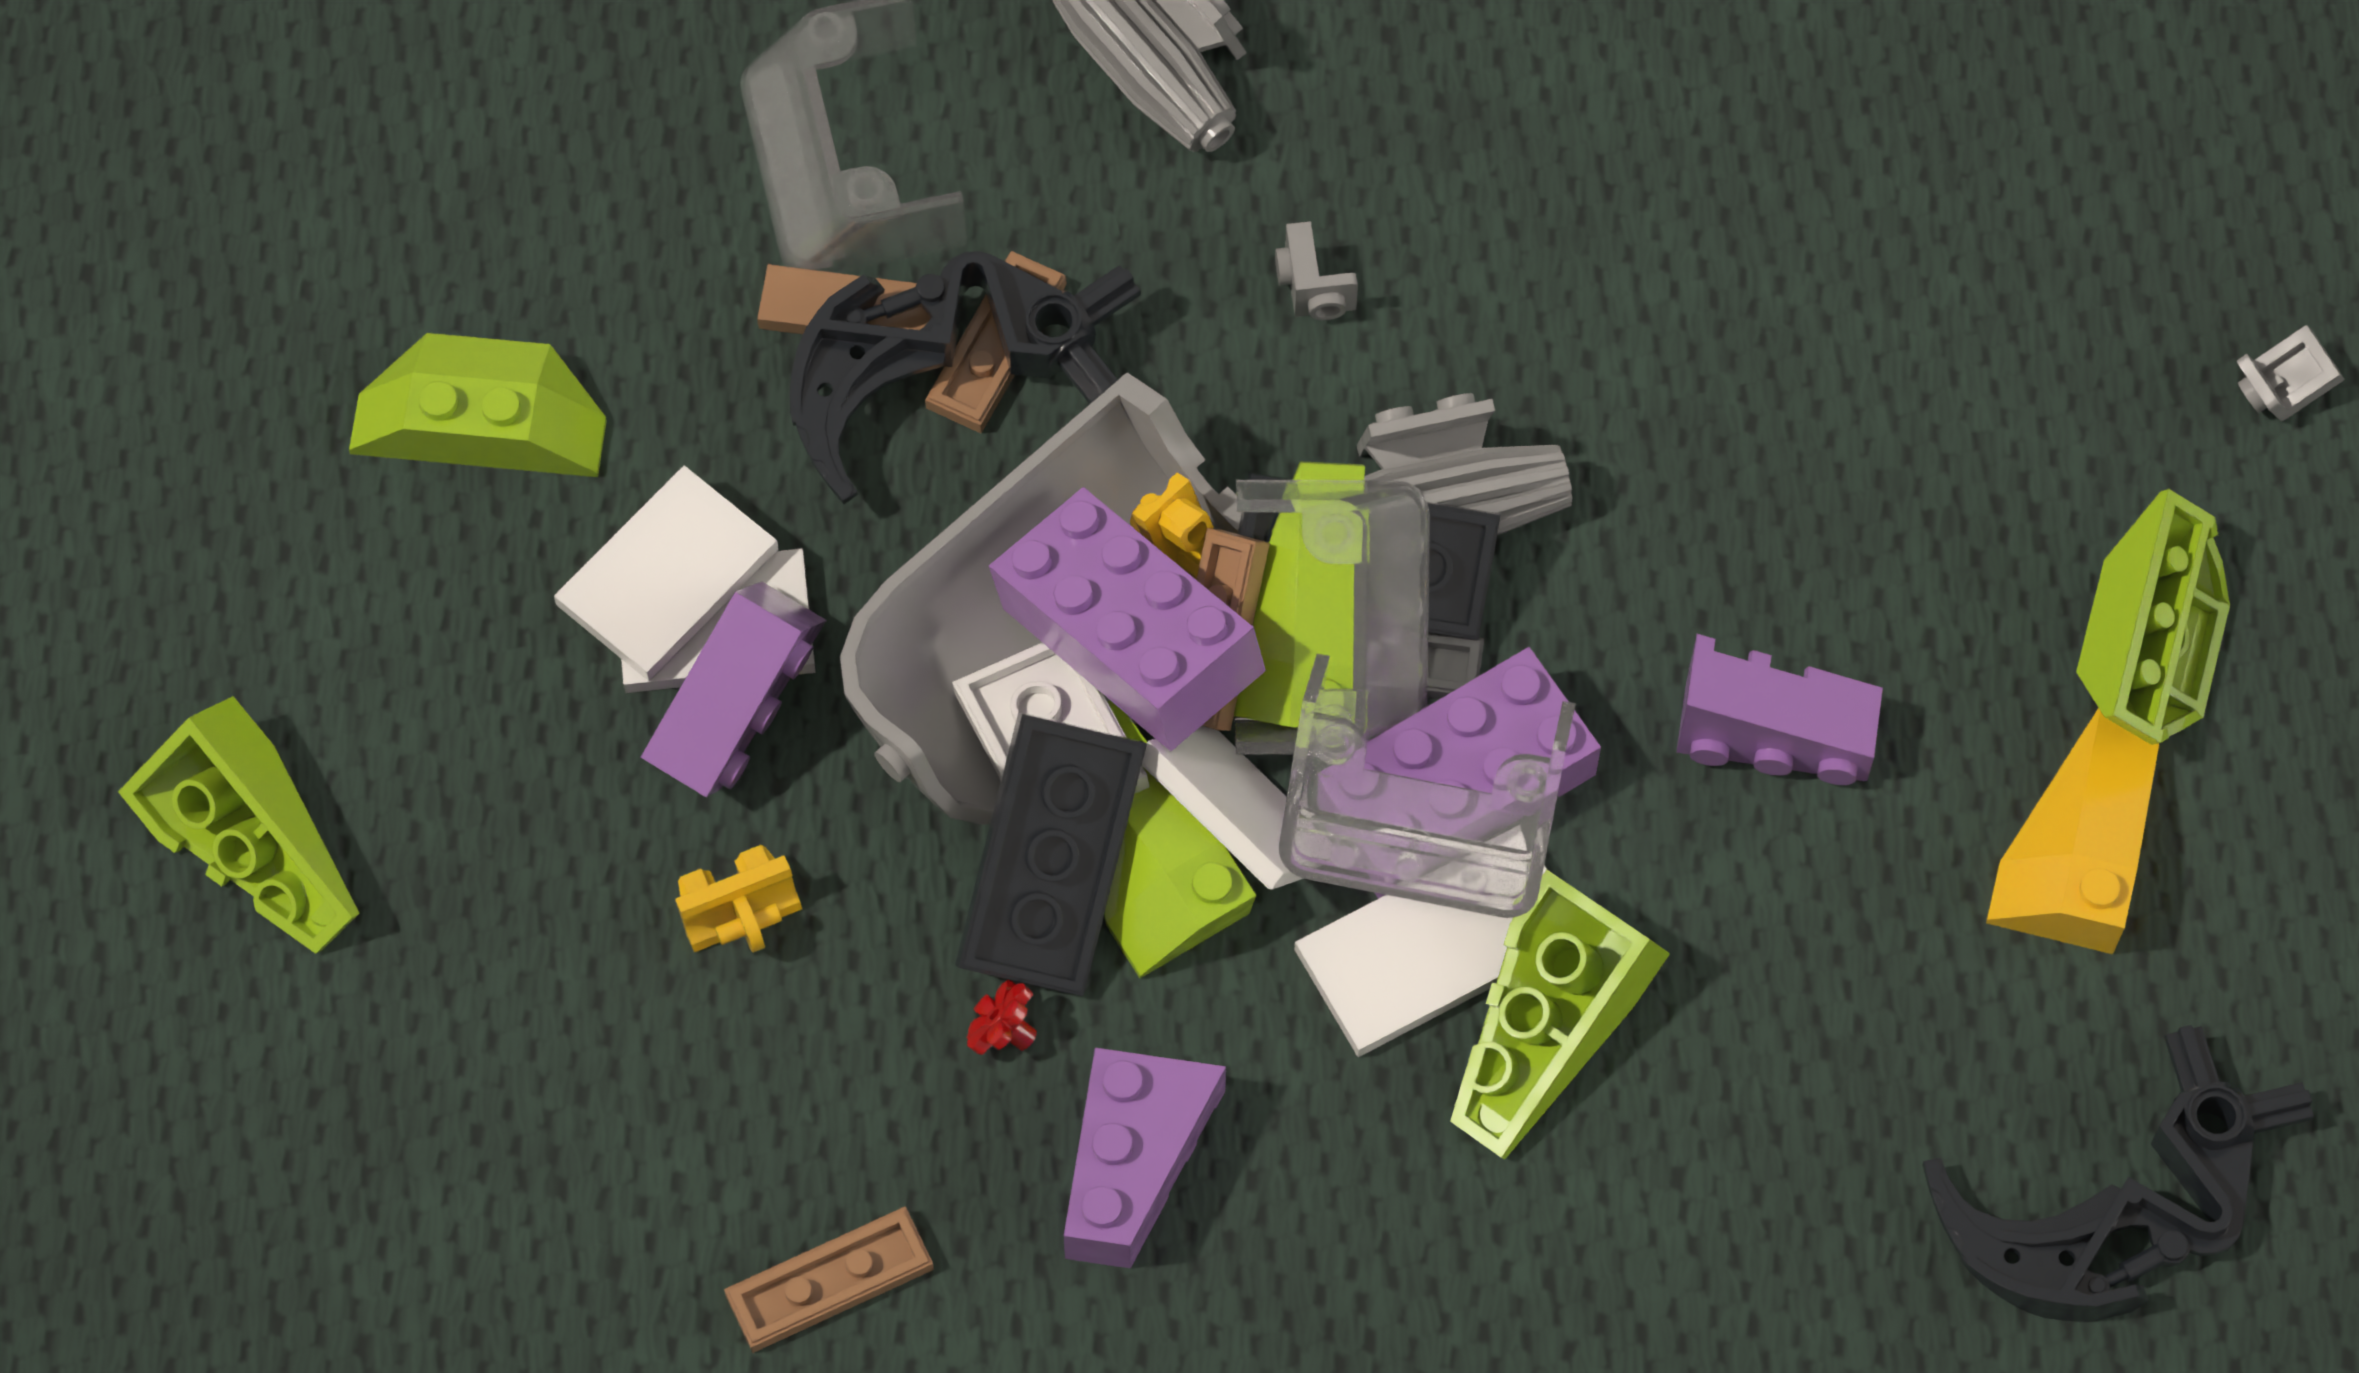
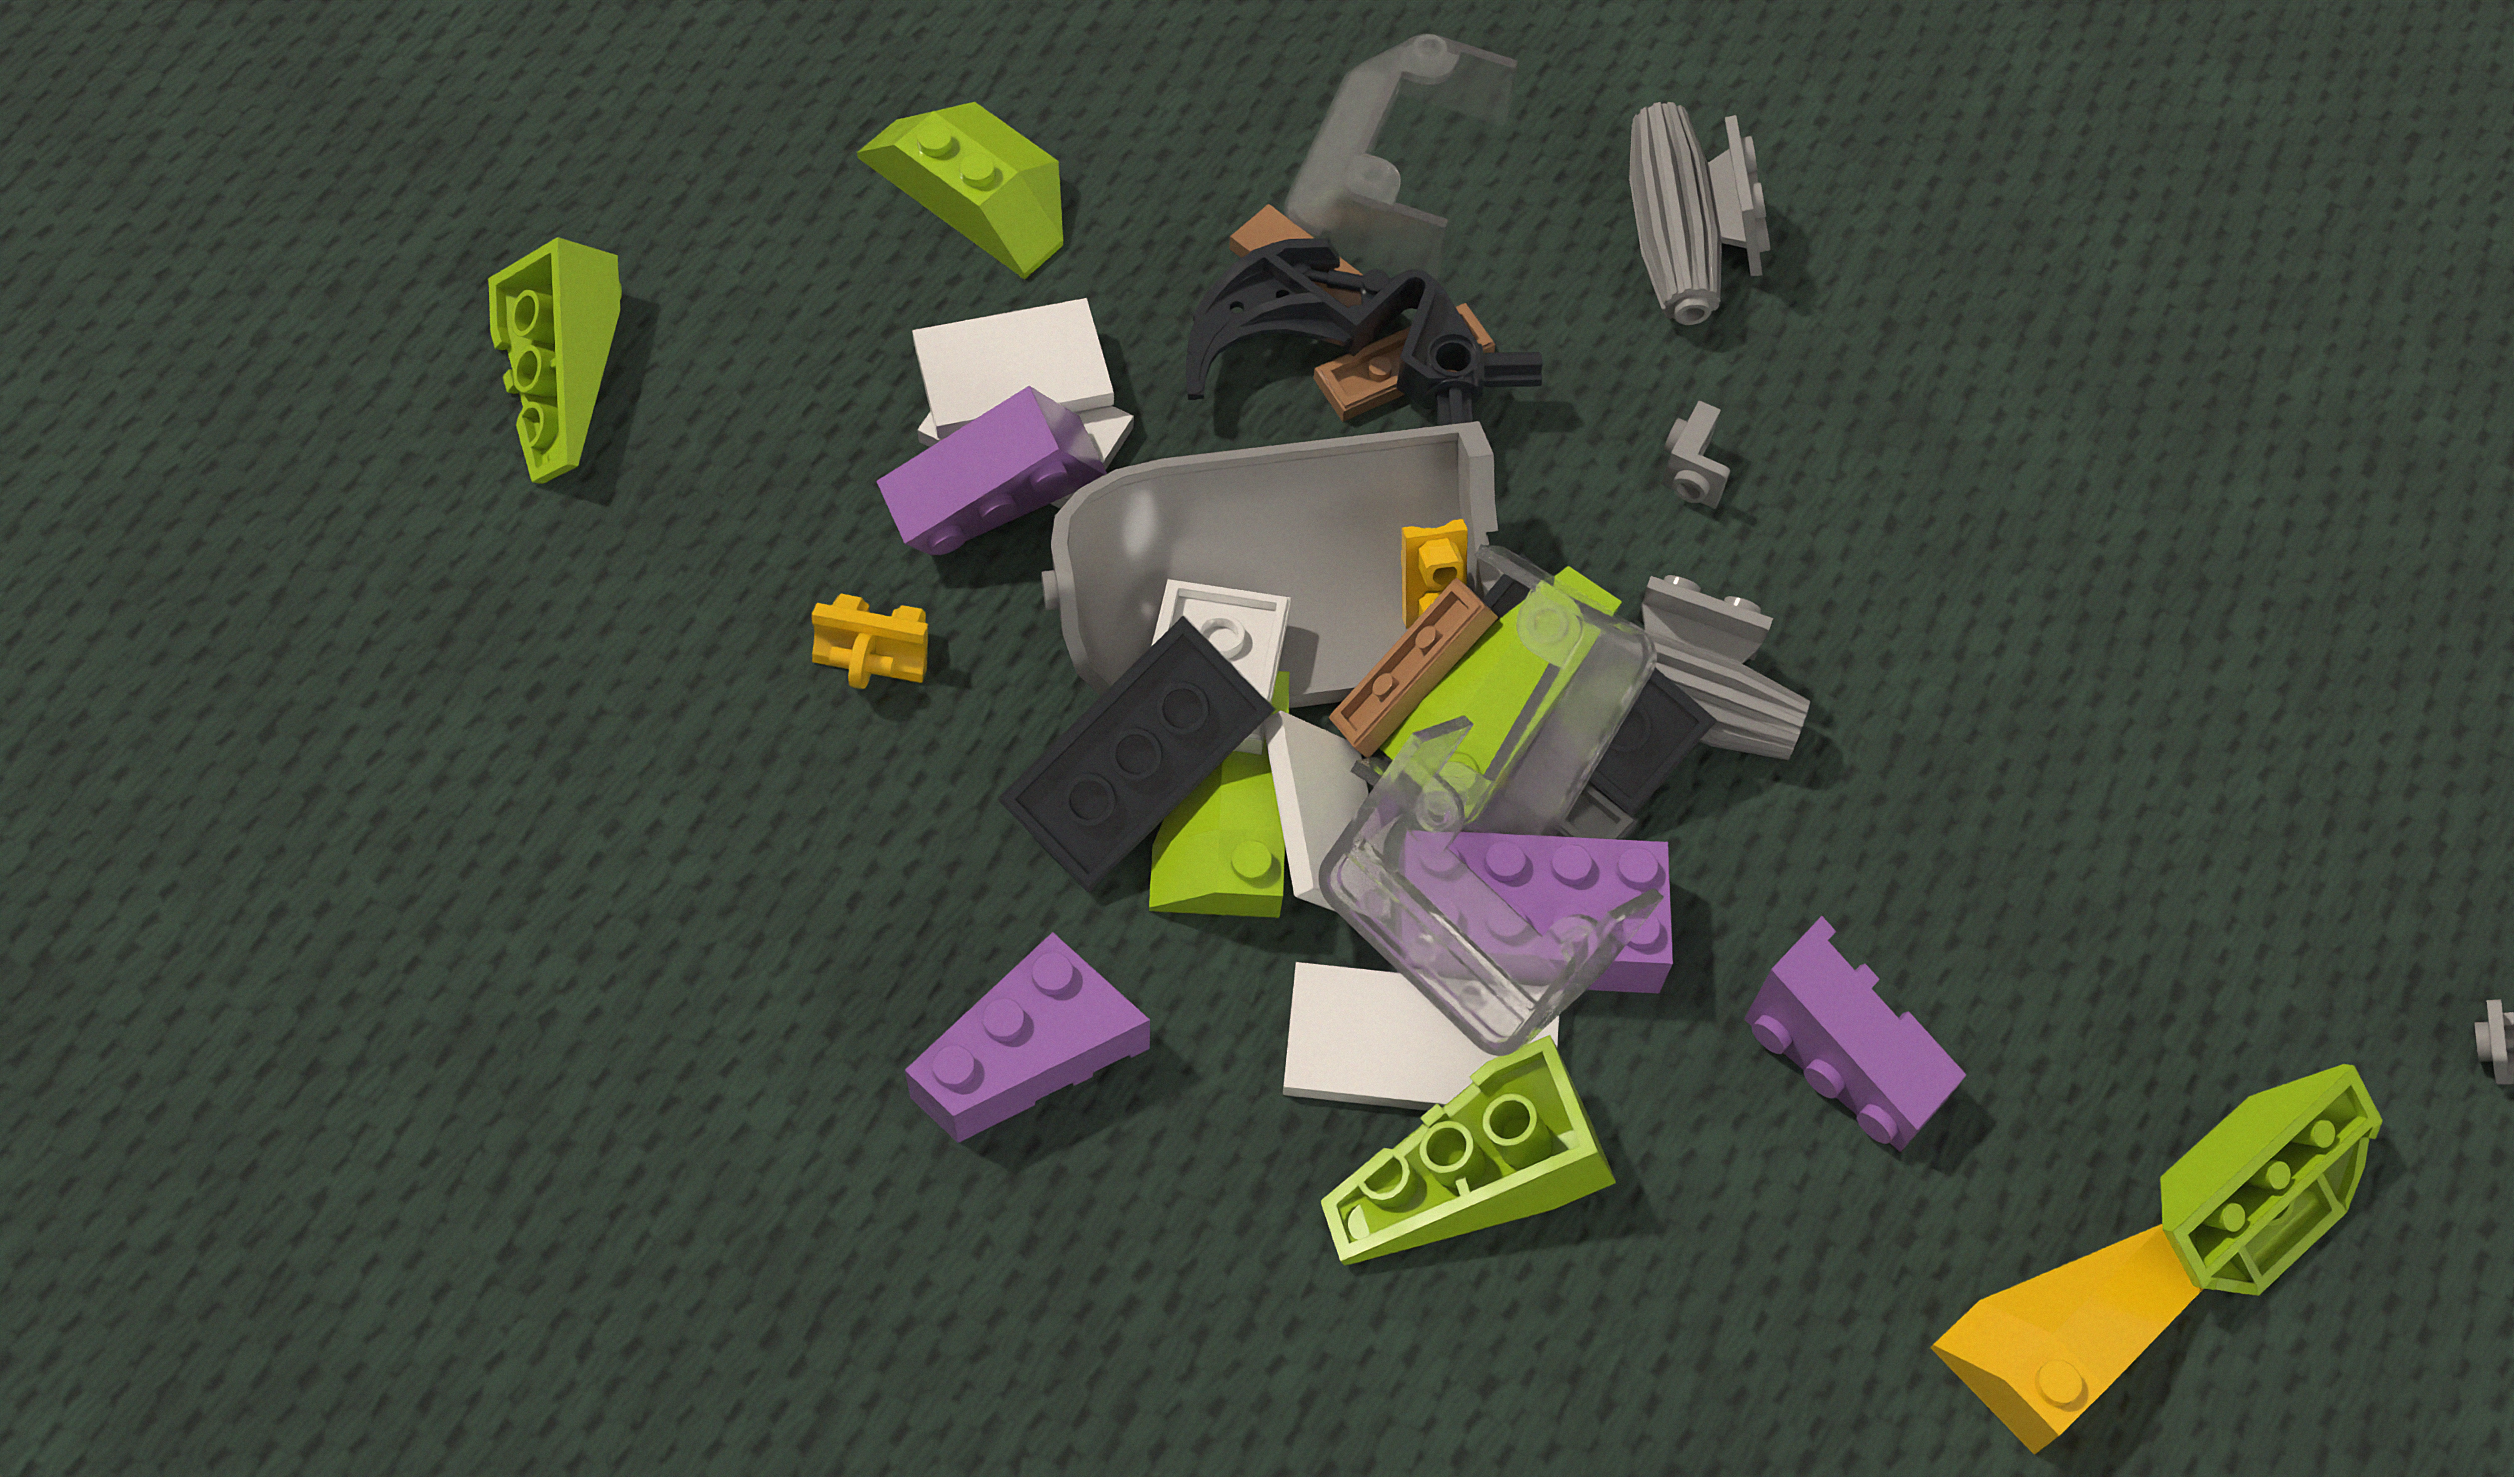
camera: 30 degrees right, 5 degrees down
medium nougat tile [724,1206,934,1353] -> none
red plant [967,979,1037,1055] -> none
medium lavender brick [989,487,1266,752] -> none

